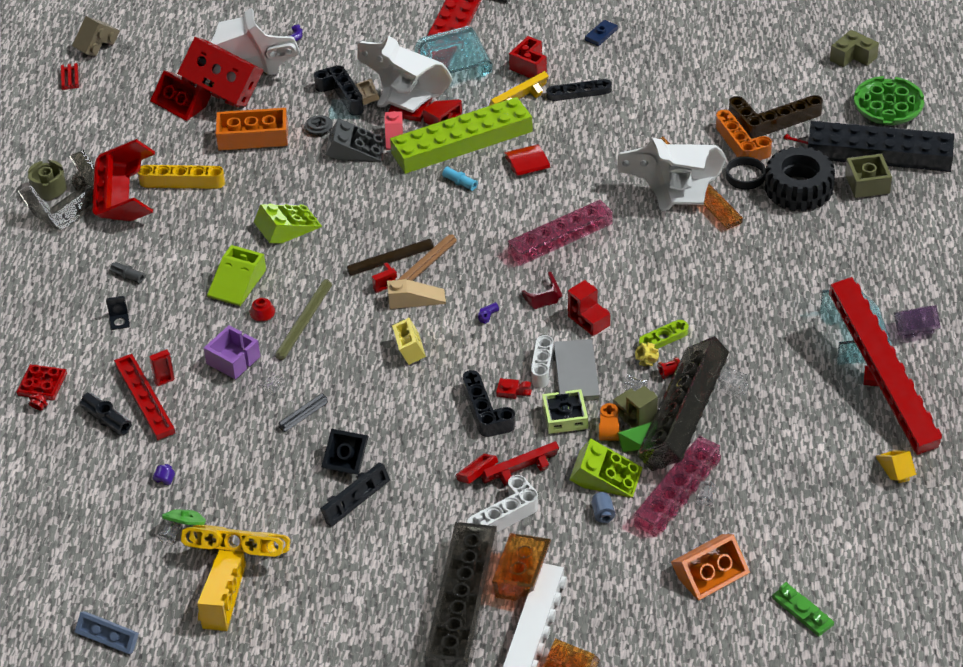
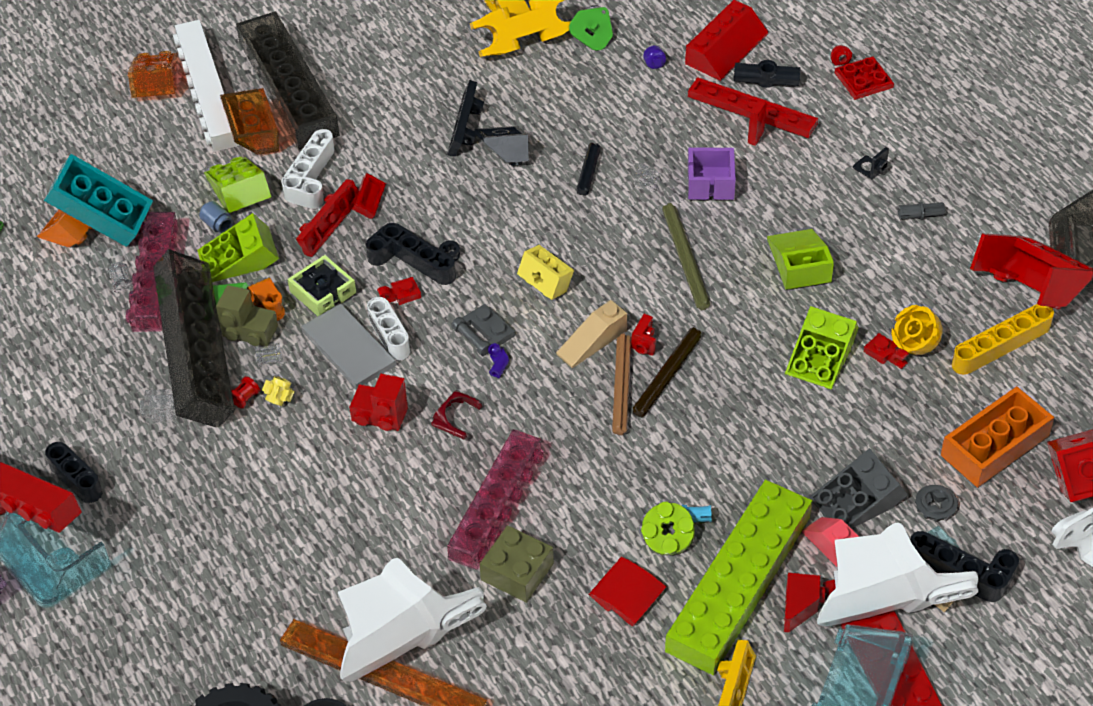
camera: 145 degrees right, 5 degrees up
red cone [250,298,275,322] -> none
lime beam [639,320,689,349] -> none
none -> teal brick [44,154,153,247]
none -> black beam [45,442,103,503]
none -> lime slope [204,157,271,213]
none -> black bush [439,240,460,261]
none -> dark grey plate [451,304,515,356]
none -> olive brick [480,525,554,603]
none -> lime plate [641,502,695,556]
none -> red slope [685,0,768,81]
none -> red plate [864,333,909,369]
none -> yellow cylinder [891,305,943,355]

